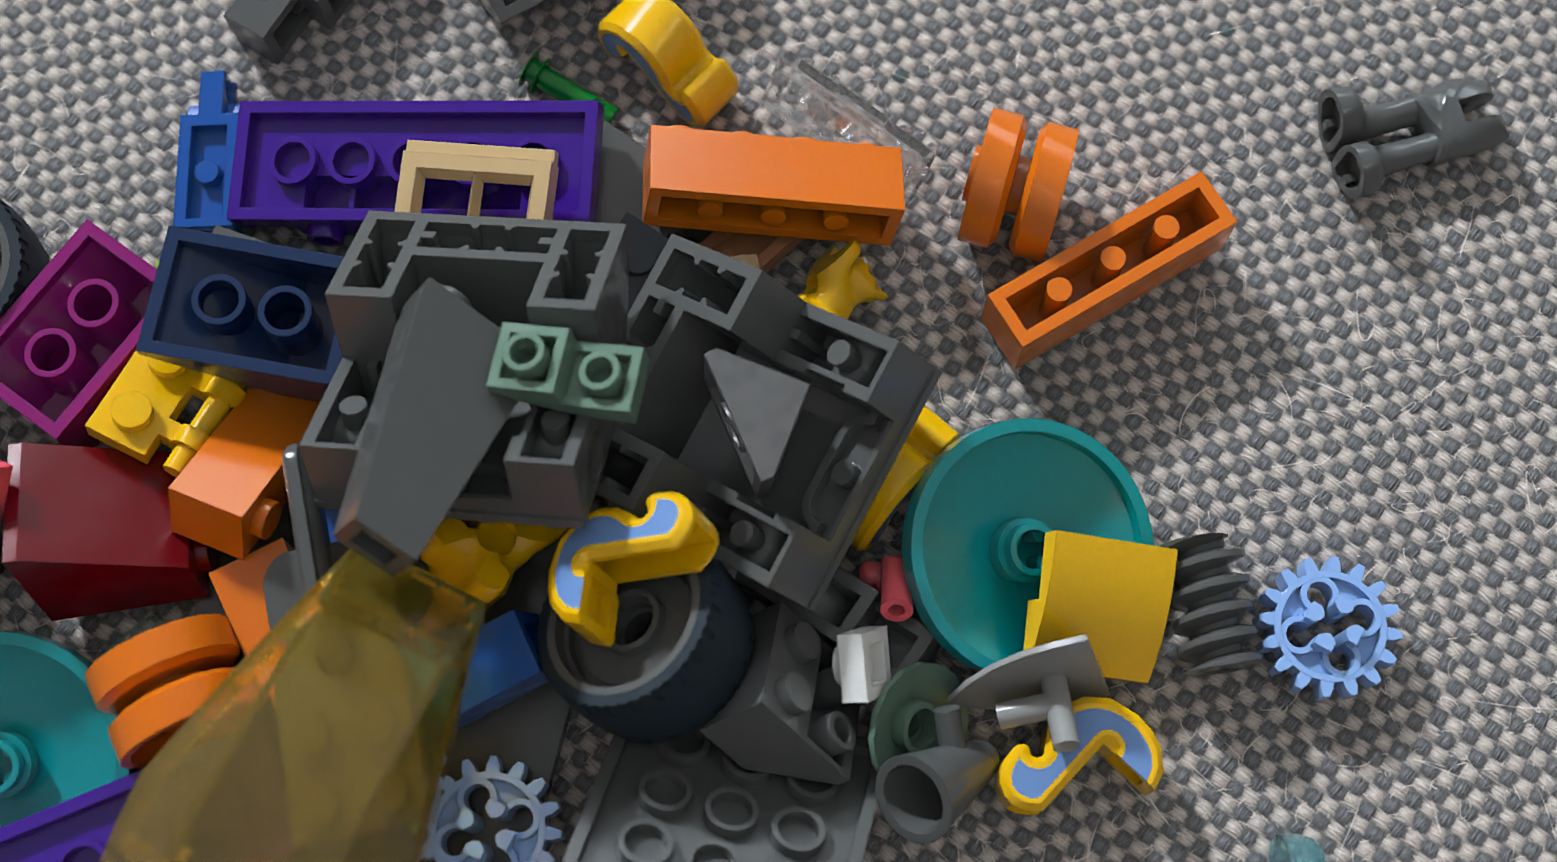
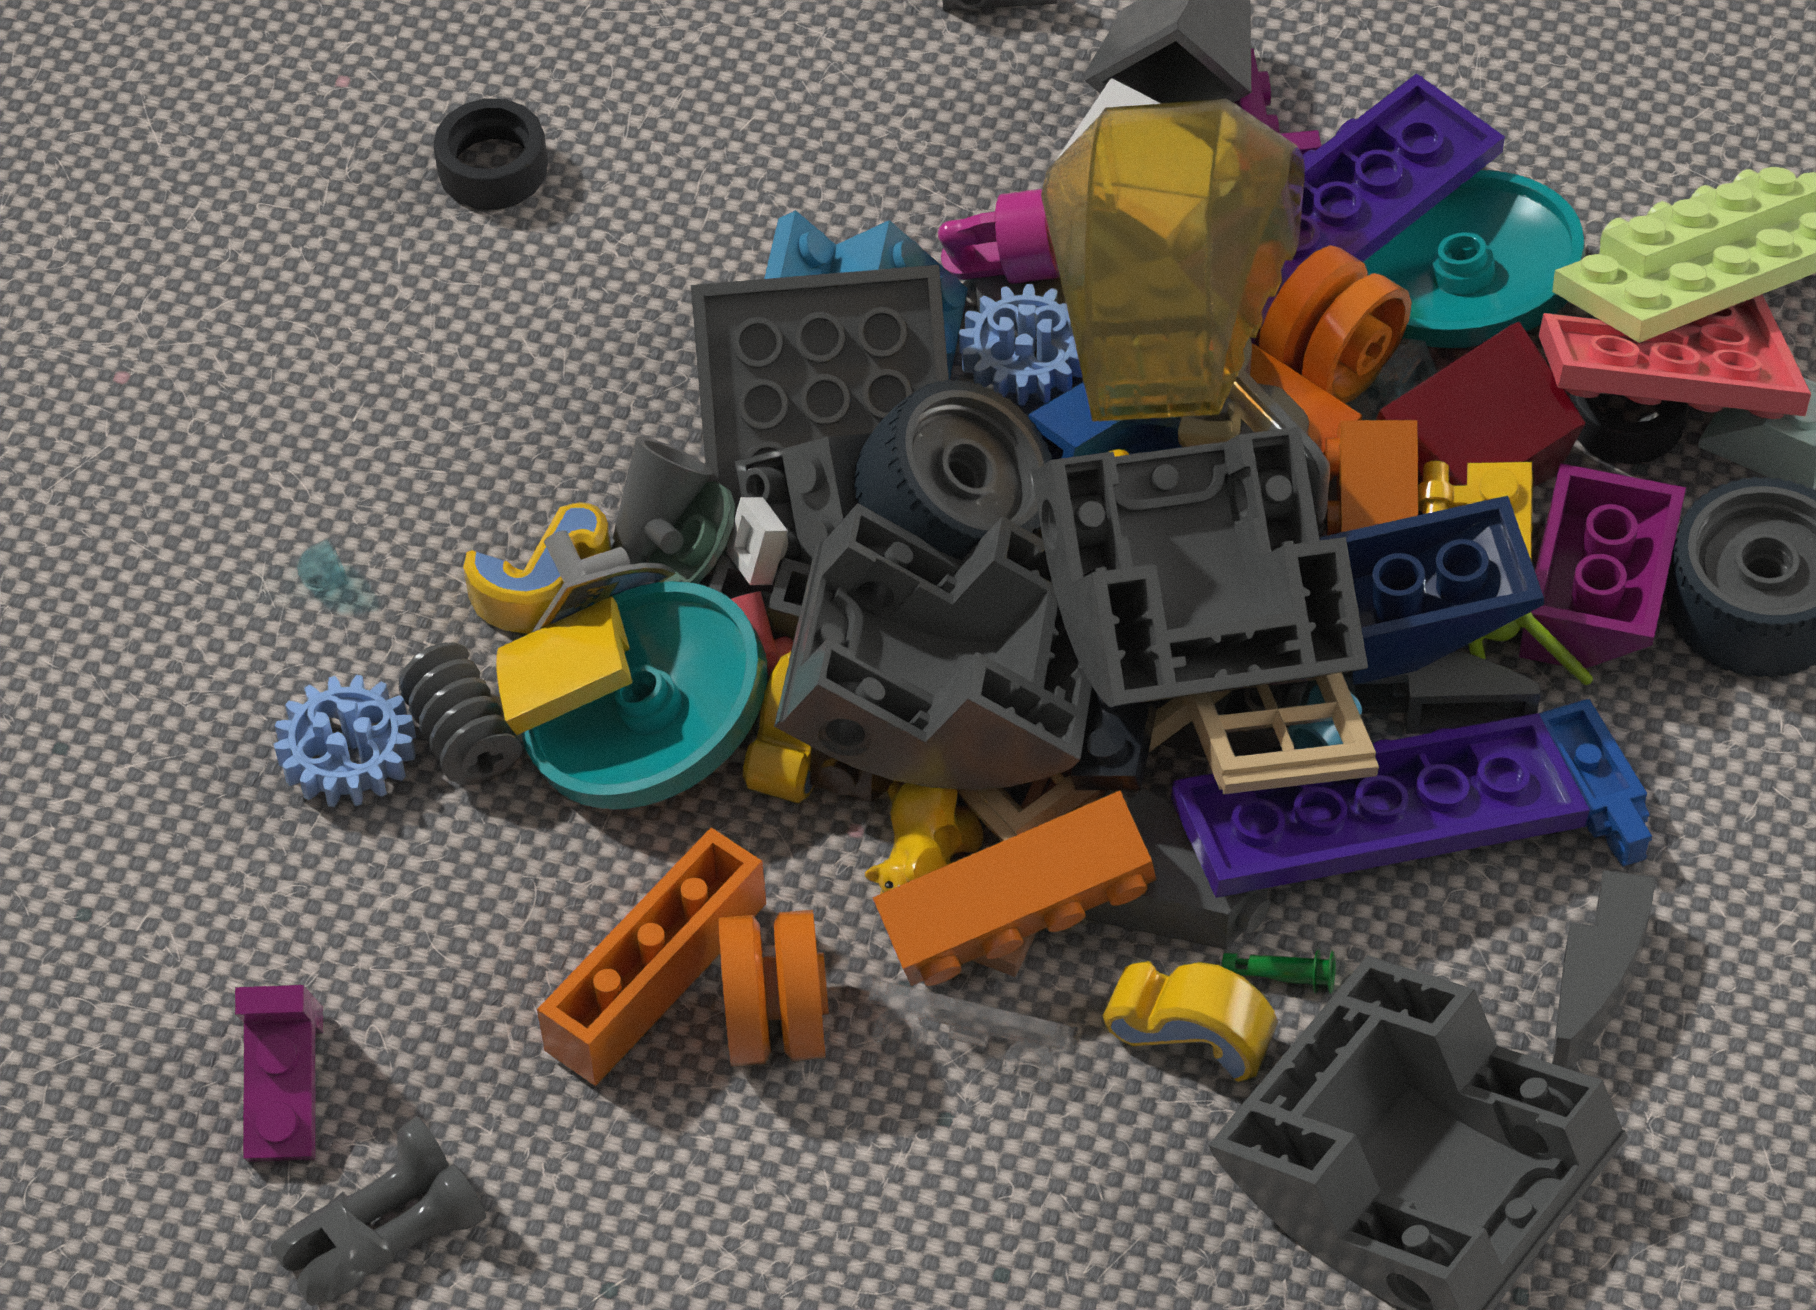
camera: 160 degrees right, 20 degrees down
dark grey slope [333,277,518,577] -> none
sand green slope [486,322,651,423] -> none
yellow animal [548,491,719,647] -> none
flat silver slope [704,348,810,499] -> none
none -> magenta bracket [235,985,323,1162]

